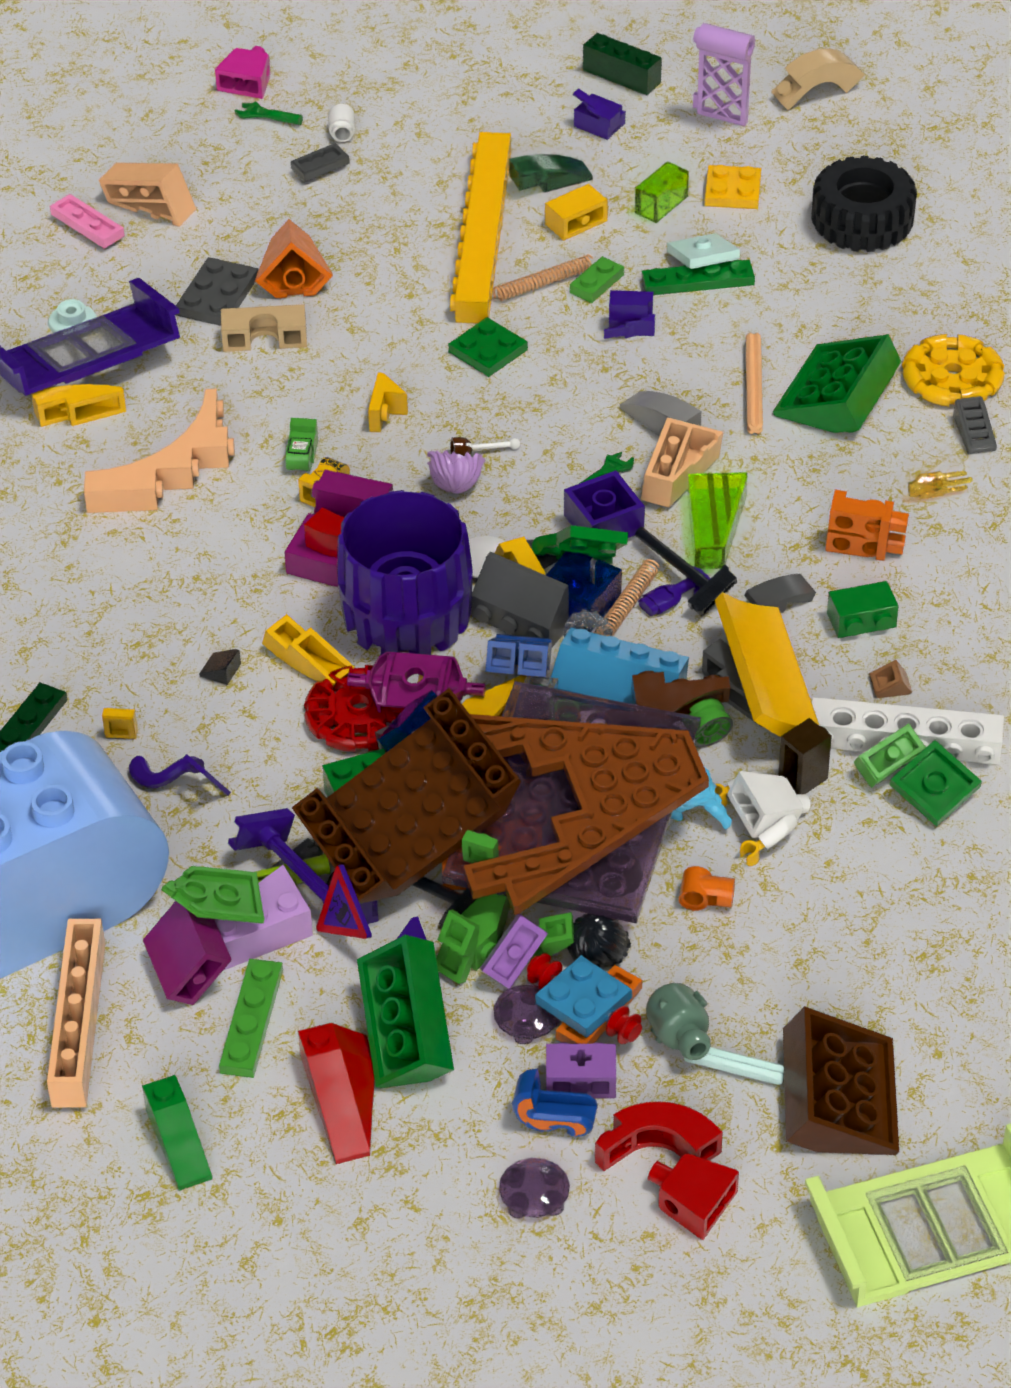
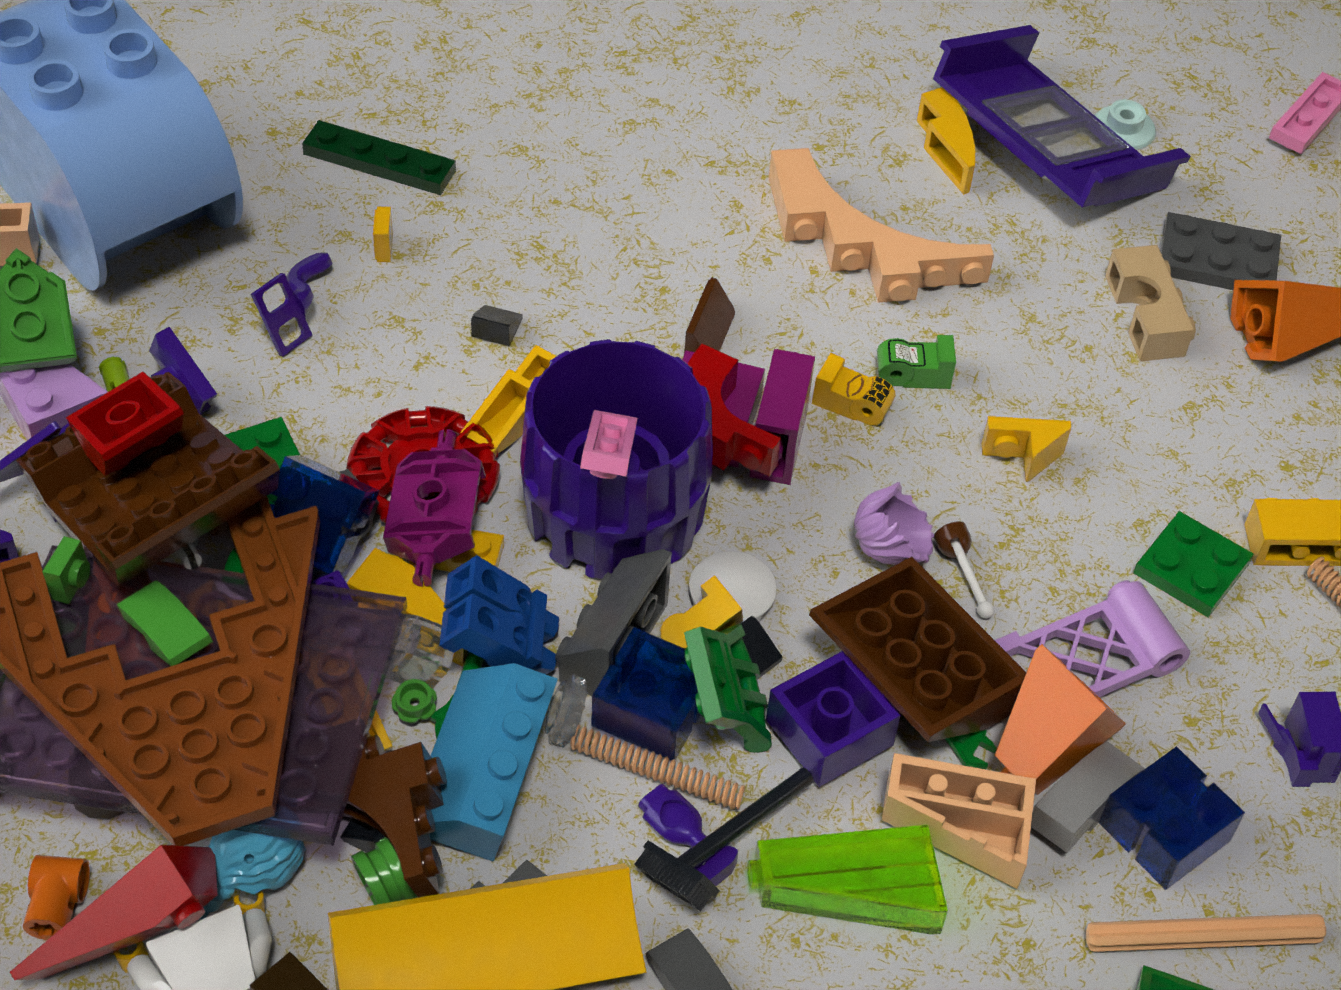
camera: 80 degrees right, 5 degrees up
none -> red wedge [10,845,218,980]
none -> red slope [66,371,184,476]
none -> bright green slope [117,580,213,666]
none -> bright pink plate [580,410,638,479]
none -> reddish brown slope [684,277,735,353]
none -> reddish brown slope [809,556,1026,742]
none -> lavender piece [995,580,1190,697]
none -> orange slope [995,644,1126,795]
none -> clear blue piece [1099,746,1245,890]

